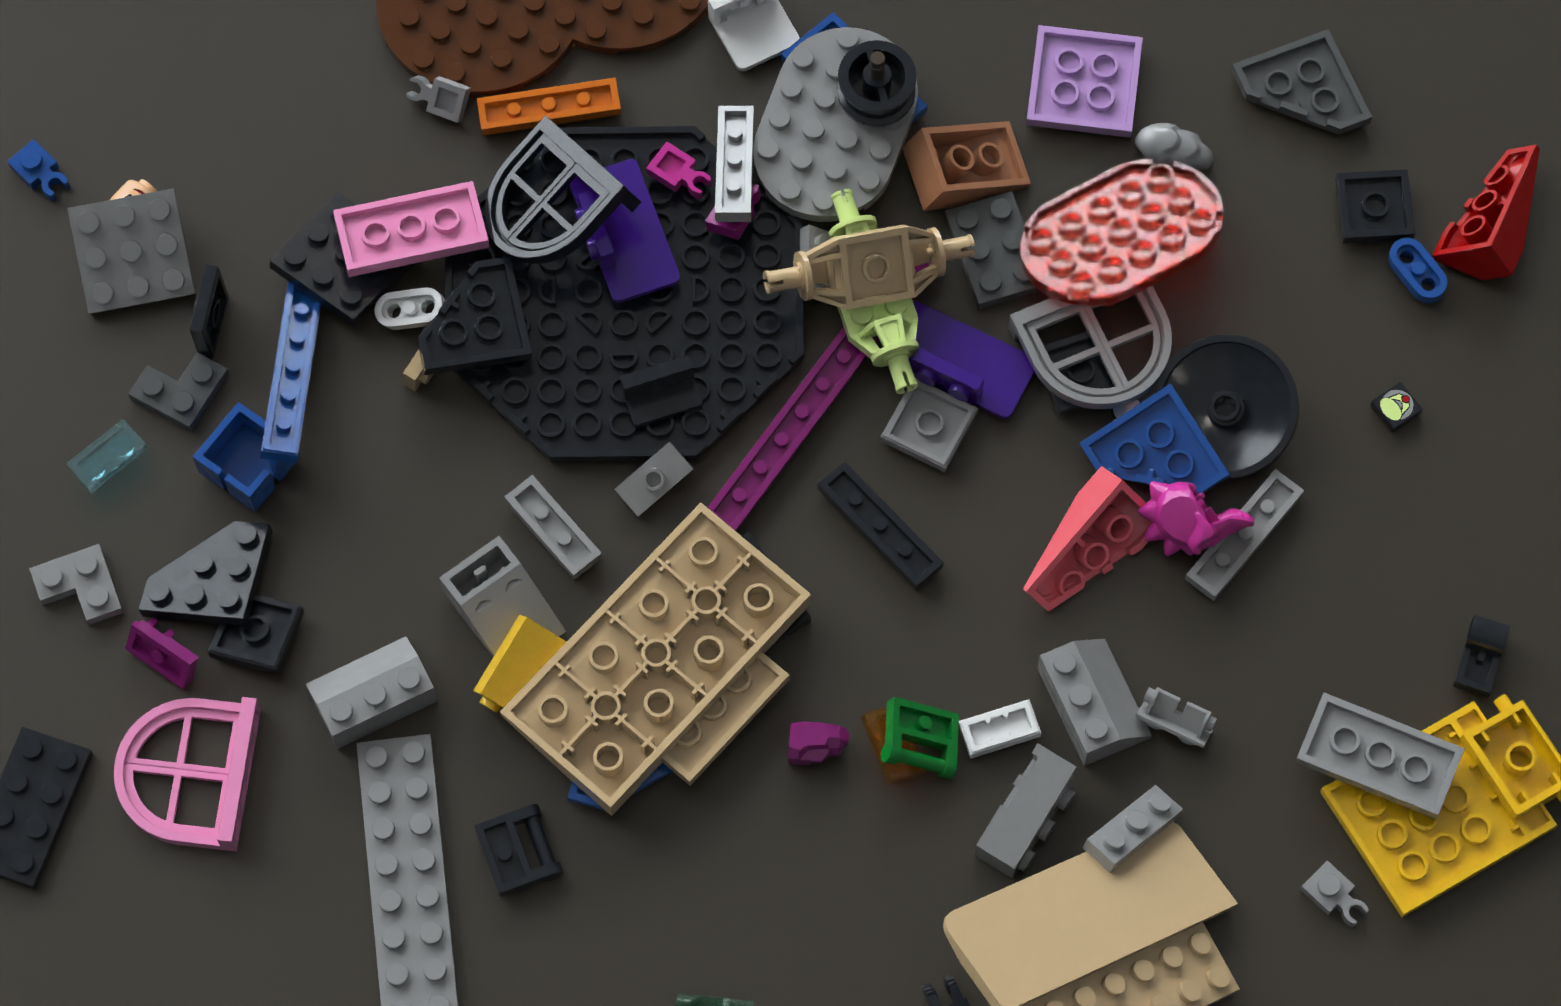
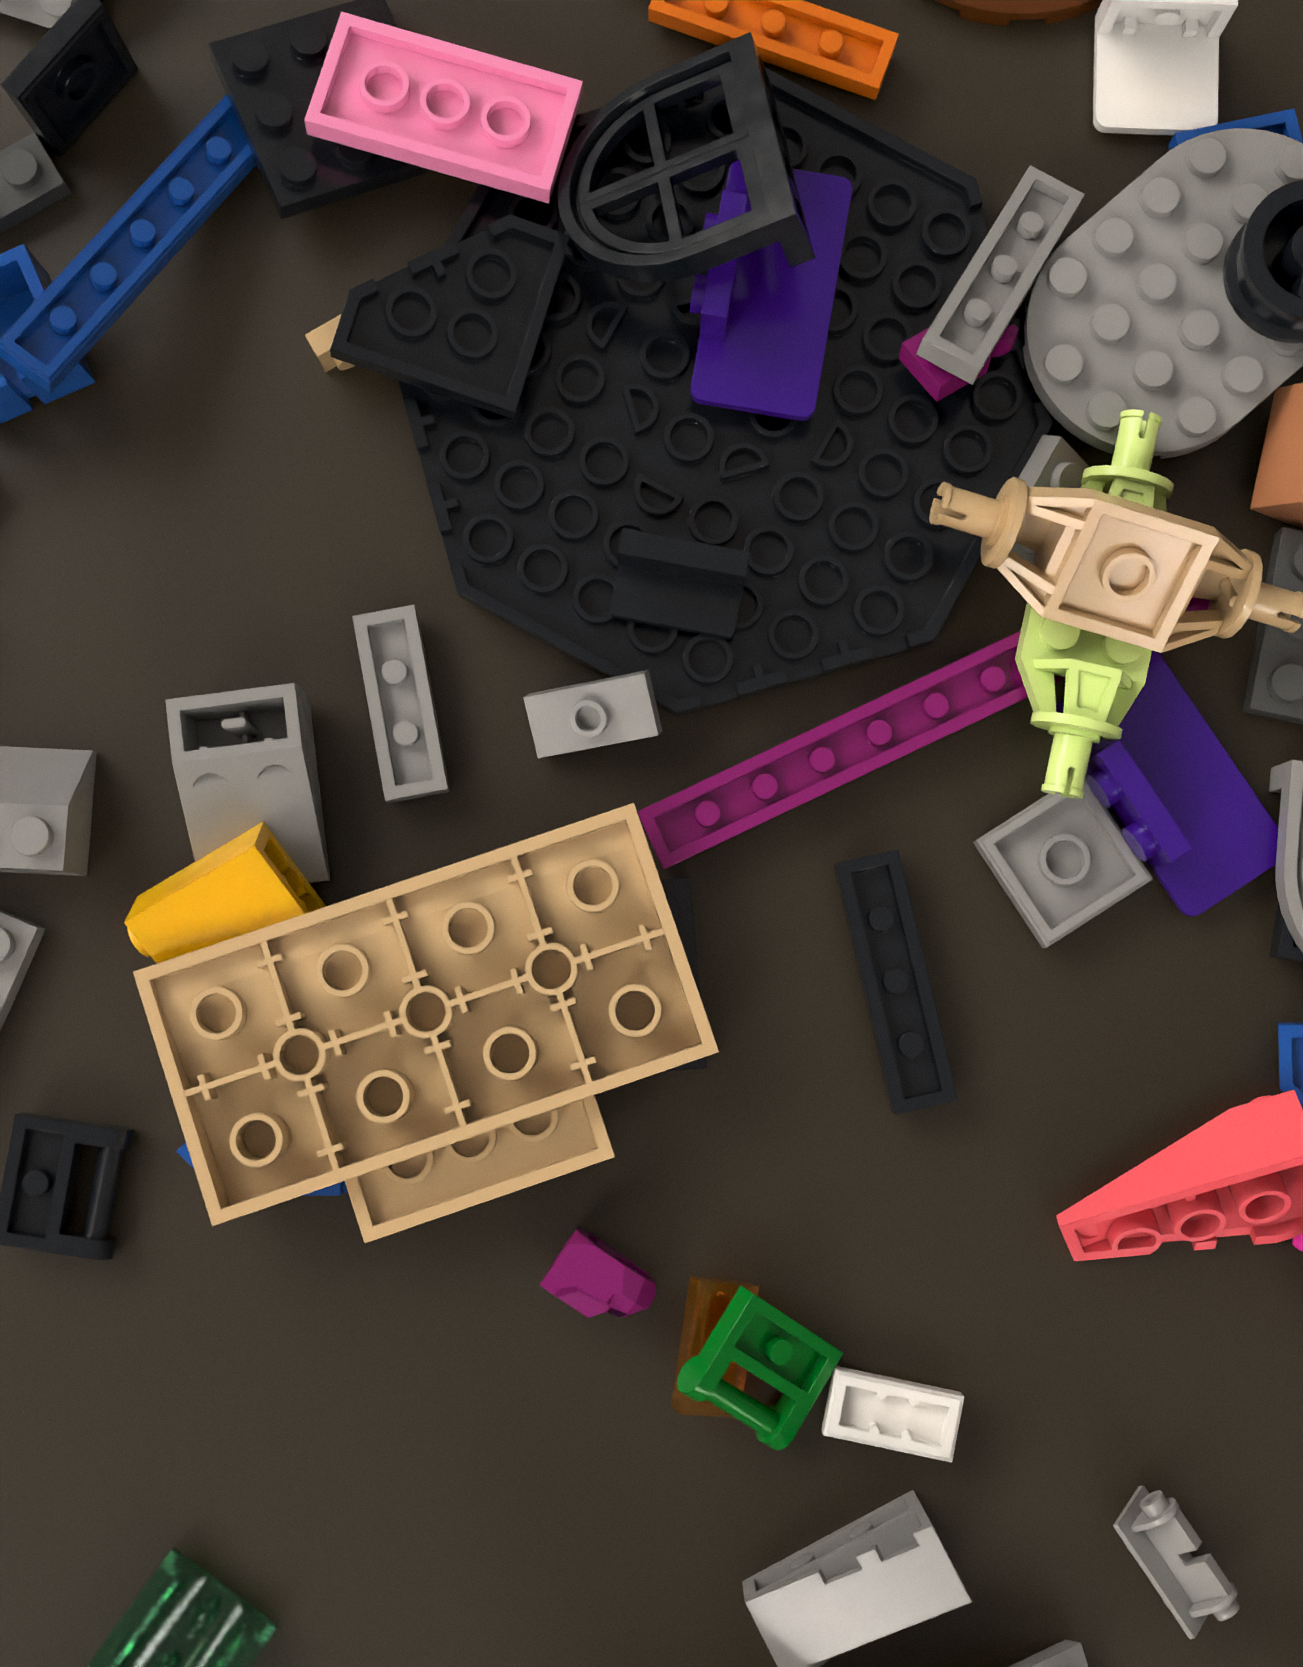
camera: 30 degrees right, 15 degrees up
white plate [375,287,446,330] -> none
dark pink plate [646,142,711,199] -> none
light grey slope [1037,639,1152,766] -> none

